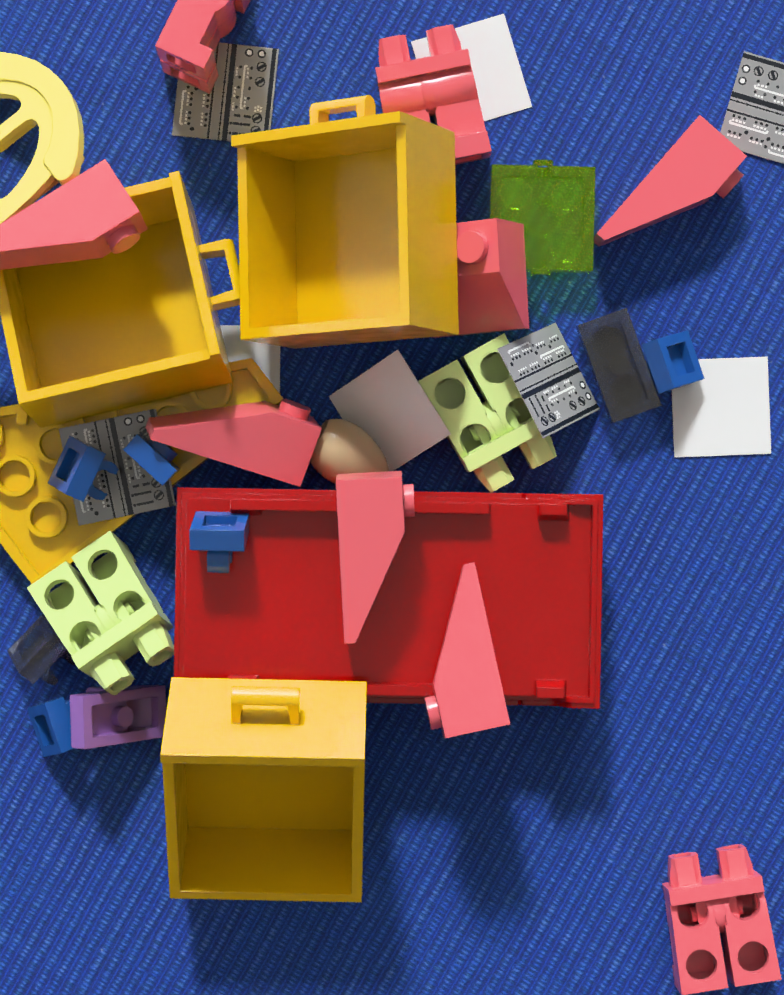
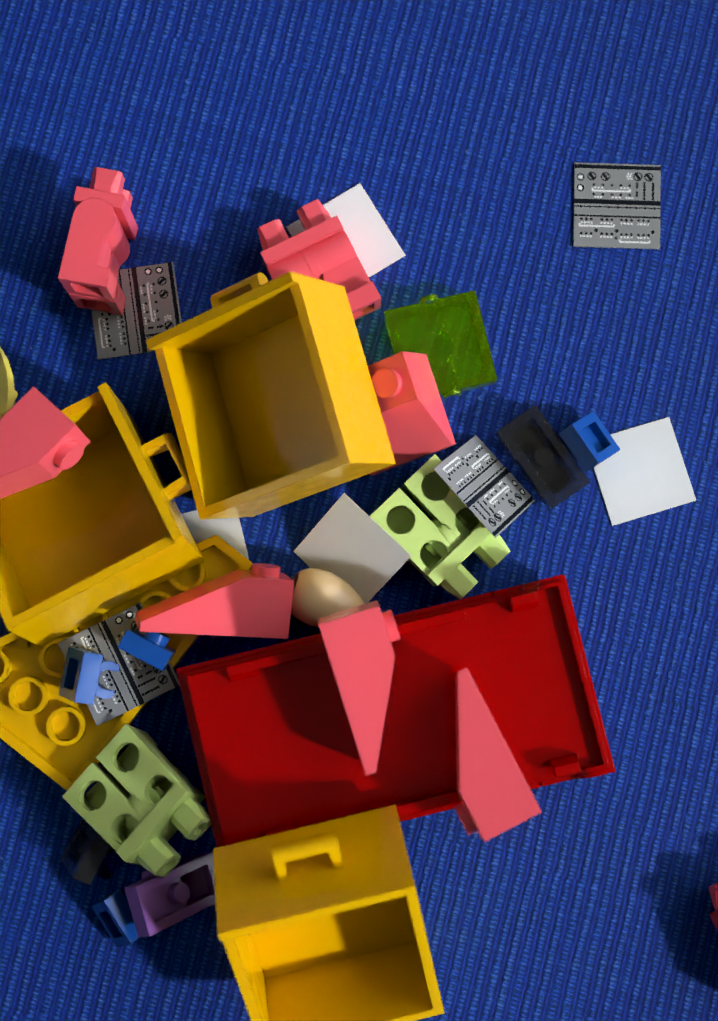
camera: 25 degrees left, 5 degrees down
blue tile [189,511,249,573] -> none
coral slope [592,115,747,247] -> none

